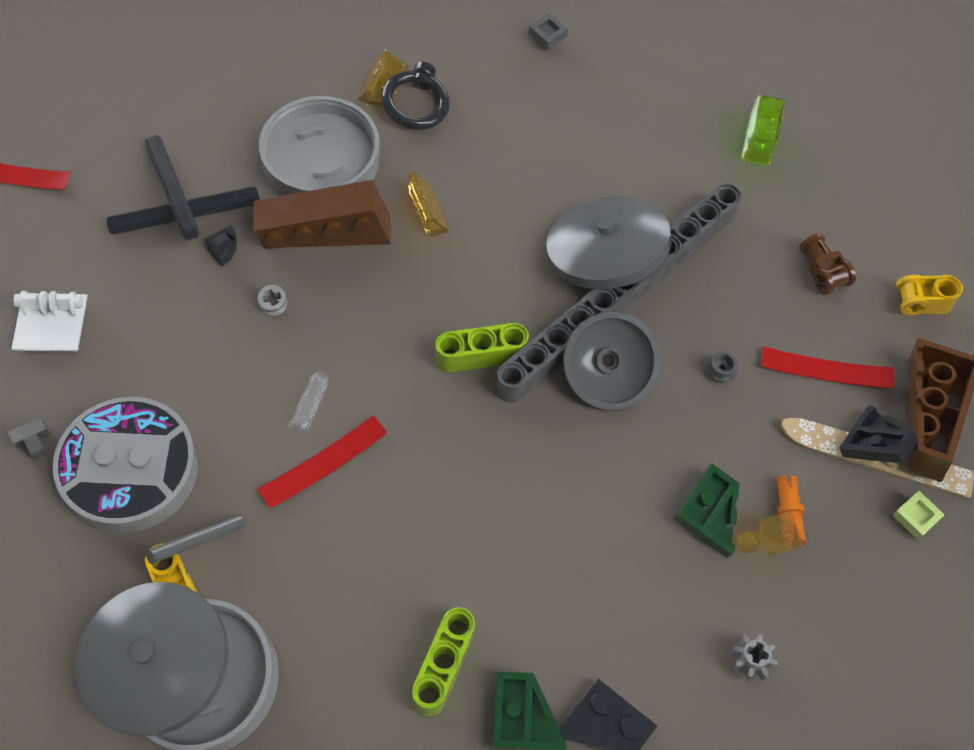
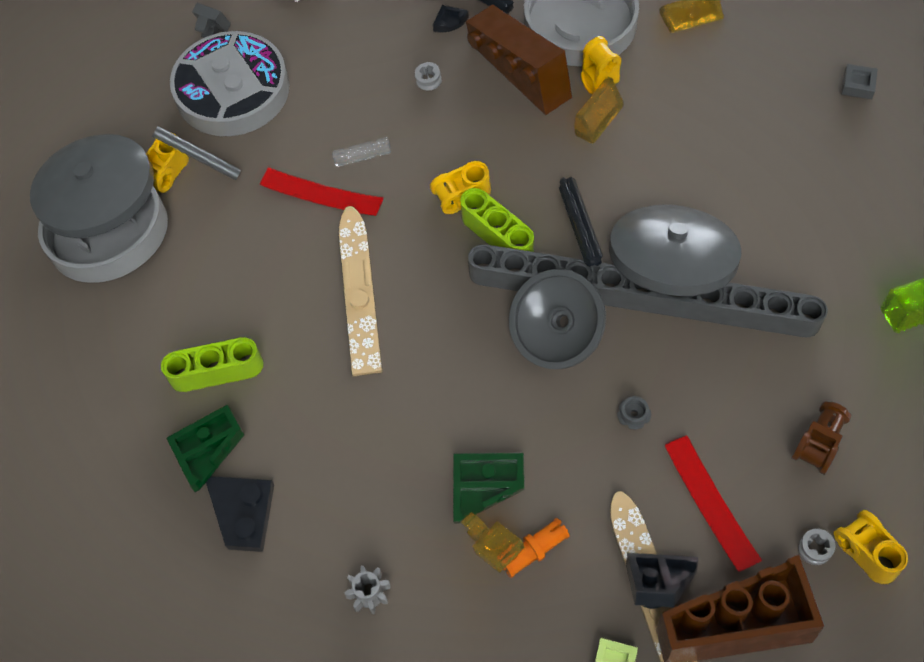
camera: 65 degrees right, 0 degrees up
black piece [381,62,450,130] -> none
none -> tan piece [339,206,382,376]
none -> yellow piece [430,161,491,214]
none -> black axle [559,177,603,267]
none -> yellow piece [581,36,622,94]
none -> light grey bush [798,529,836,565]

